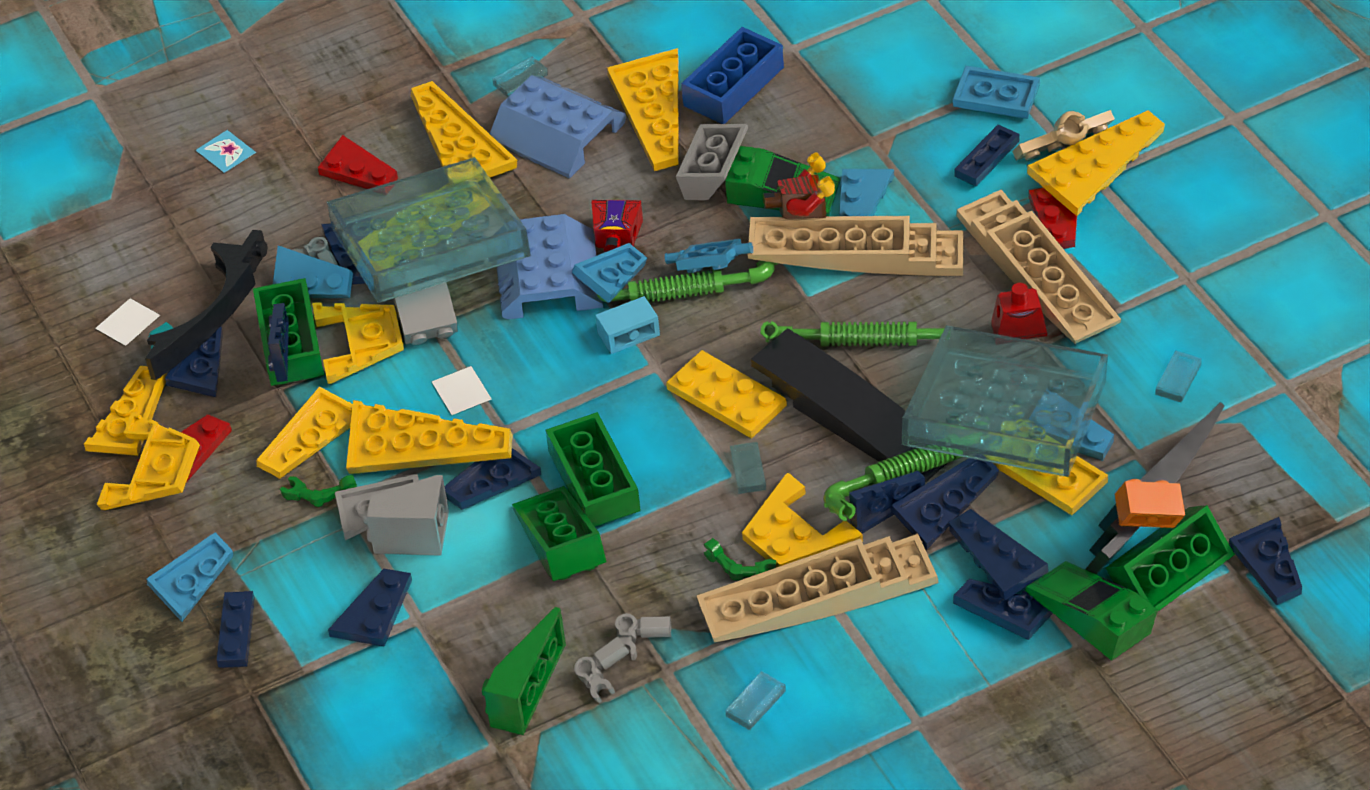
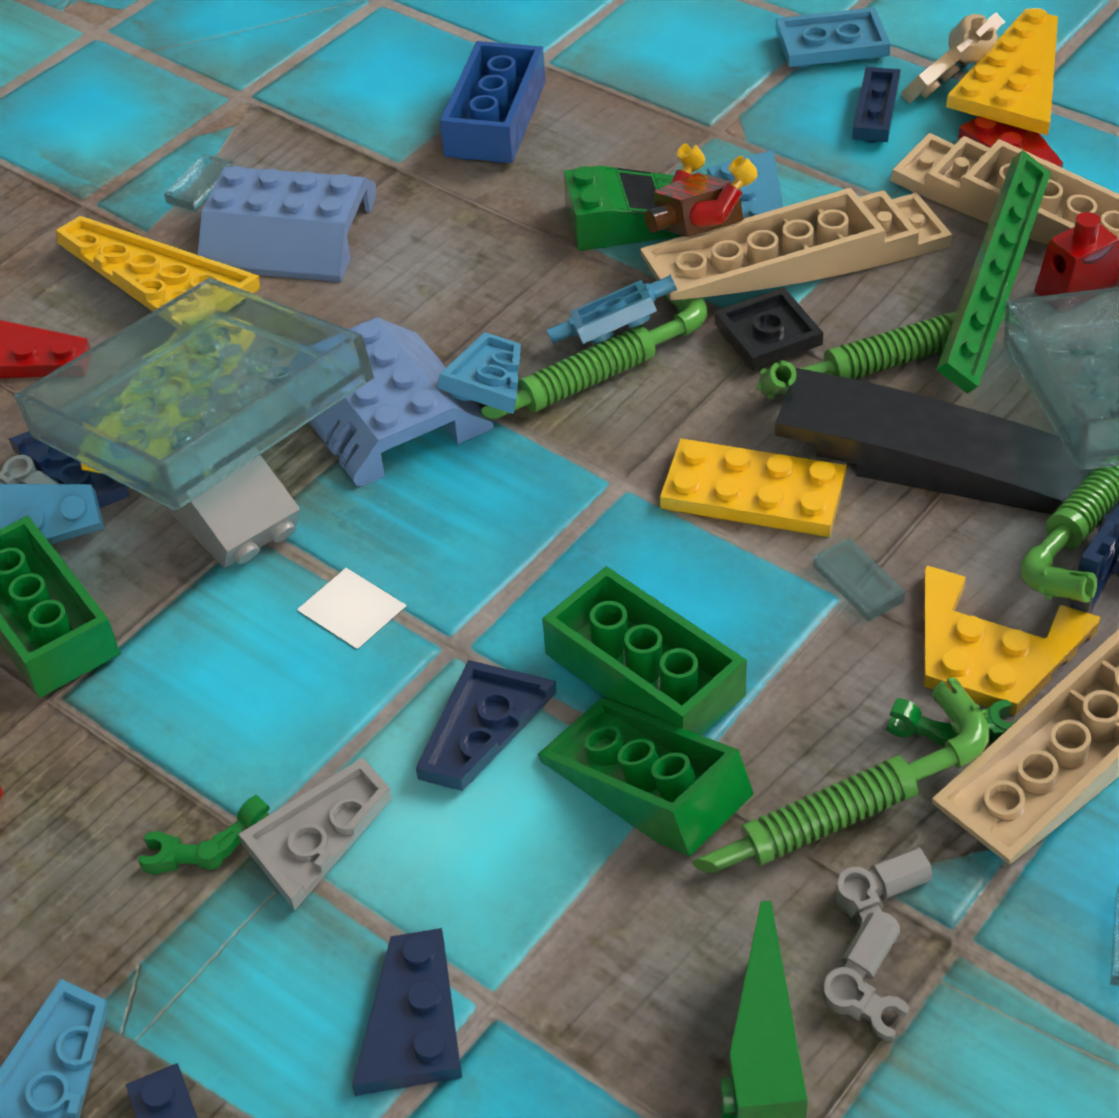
camera: 25 degrees left, 0 degrees up
yellow wing [257,387,353,479] -> none
dark blue wing [268,303,289,382] -> none
yellow wing [312,302,404,384] -> none
yellow wing [346,400,513,474] -> none
light grey slope [363,475,449,555] -> none
red torso [591,200,643,252] -> none
medium azure brick [596,296,660,354] -> none
yellow wing [607,48,679,171] -> none
light grey slope [676,124,748,200] -> none
none -> bright green piece [692,678,989,873]
none -> black plate [715,287,824,370]
none -> green plate [936,150,1051,394]

